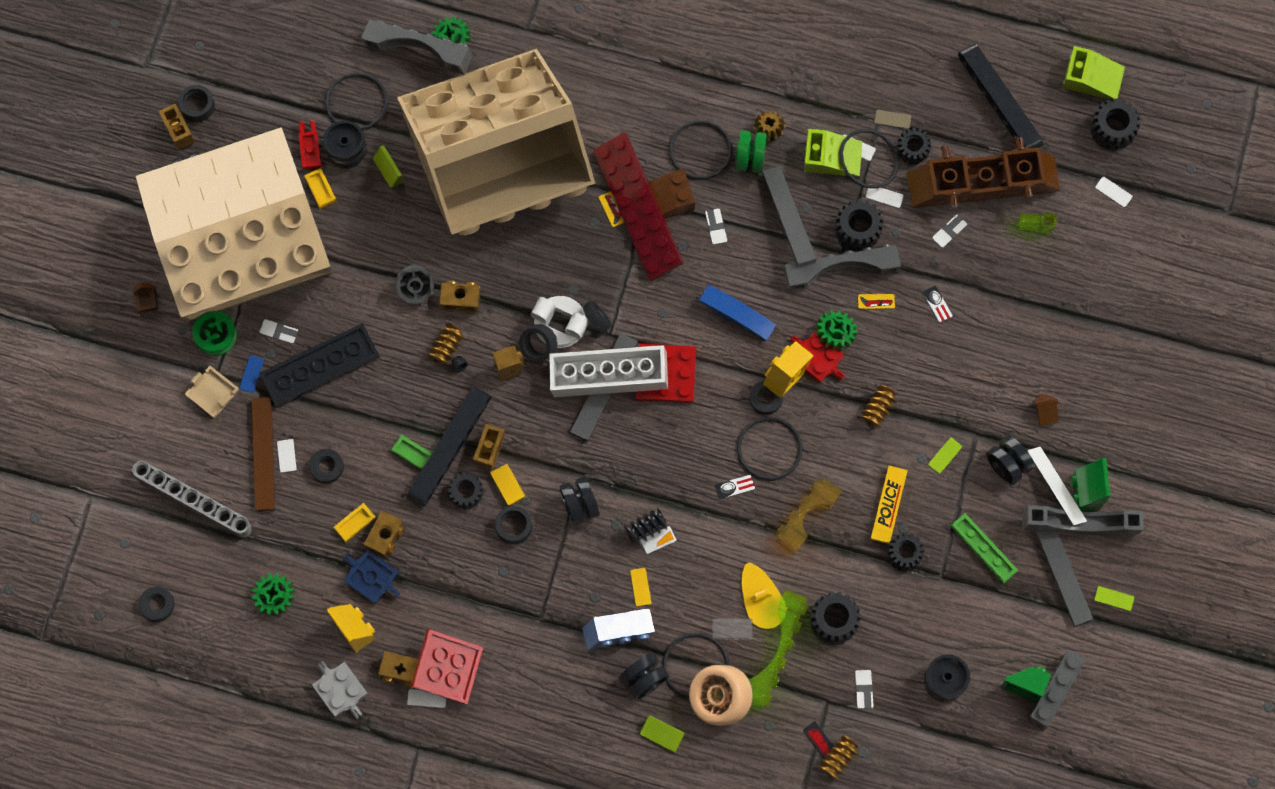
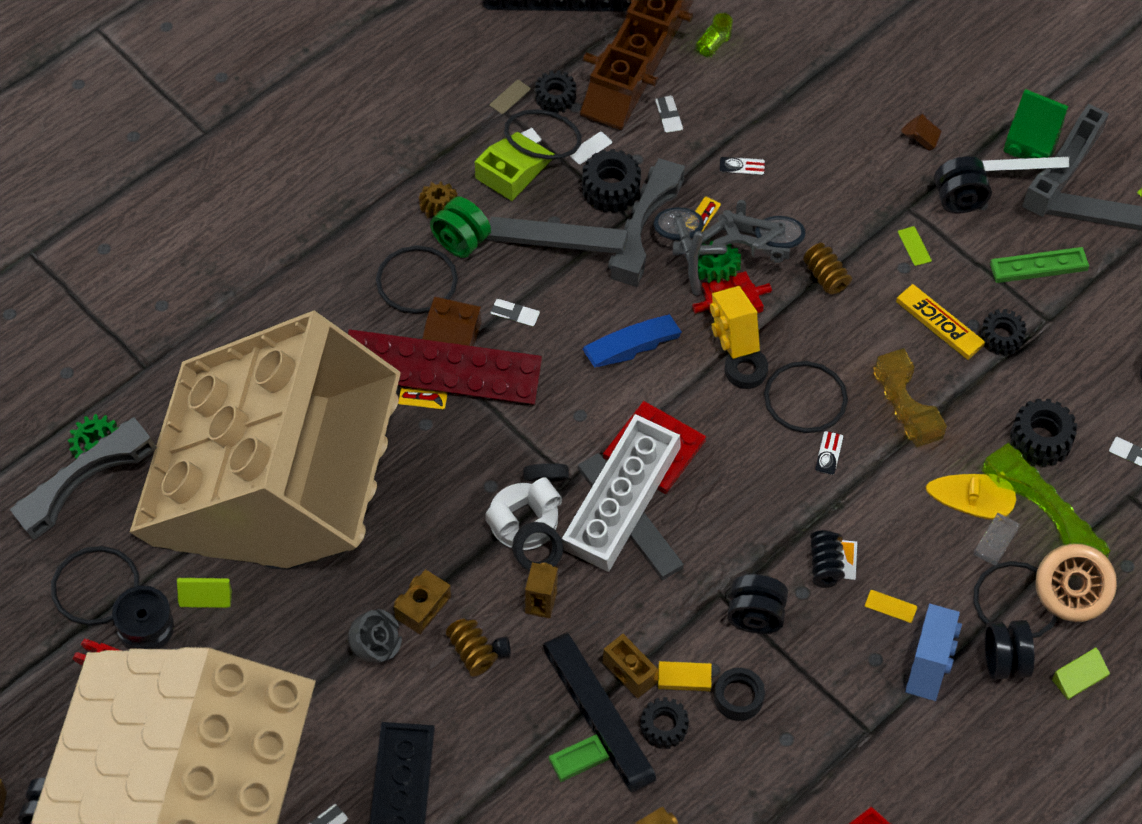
camera: 60 degrees left, 15 degrees down
none -> dark grey piece [654,200,806,296]

